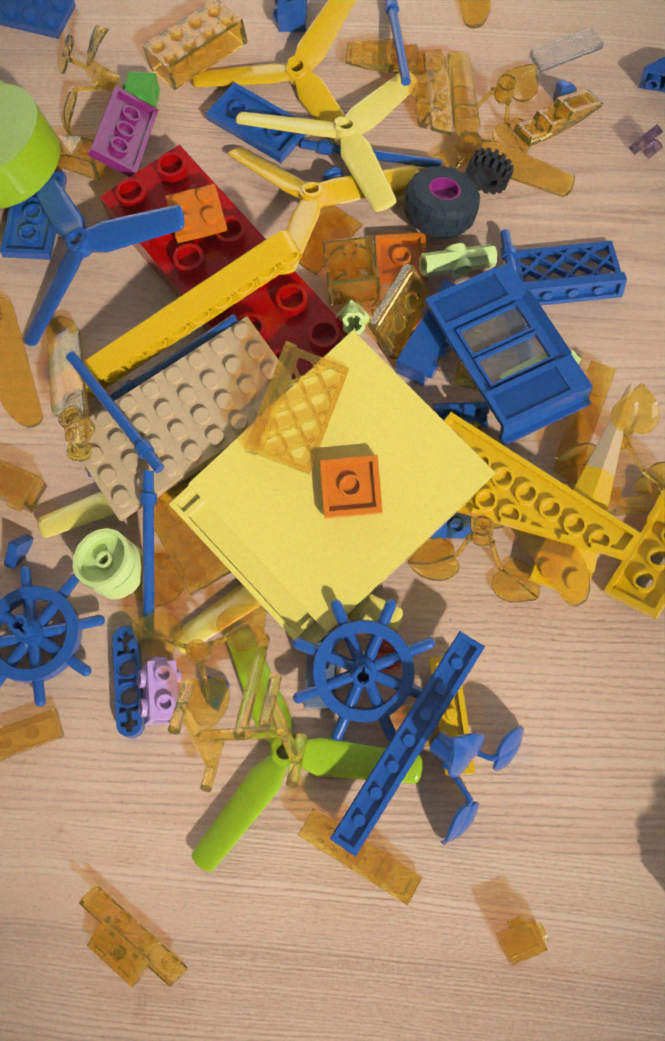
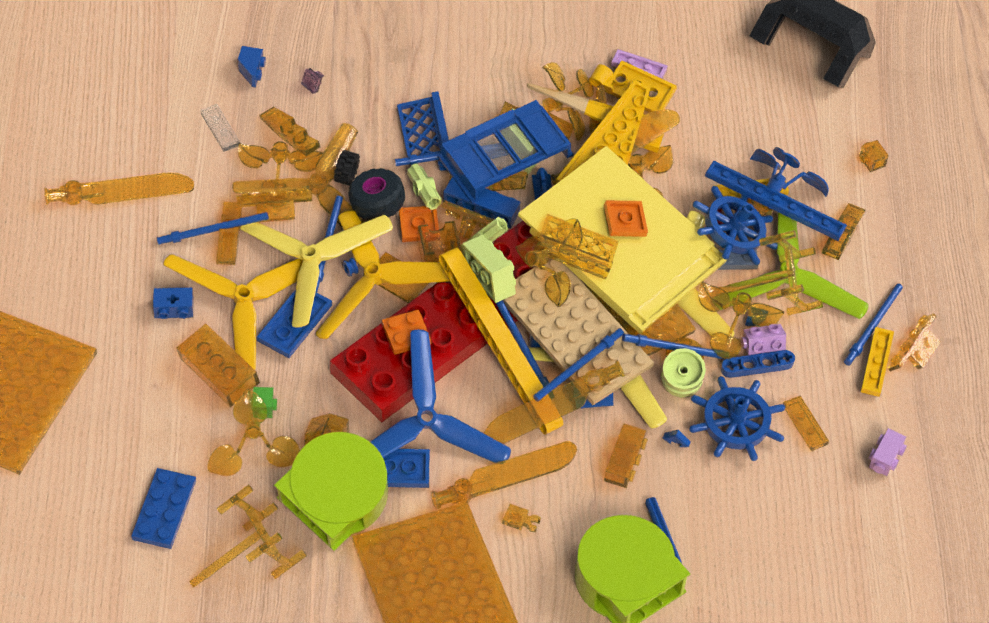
camera: 105 degrees left, 15 degrees down
magenta plate [88,85,158,177] -> none
blue tile [553,80,577,105] -> none
none -> yellowish green brick [463,235,516,303]
none -> clear yellow plant [515,218,583,307]
none -> blue bar [844,284,903,366]
none -> yellow plate [861,327,894,397]

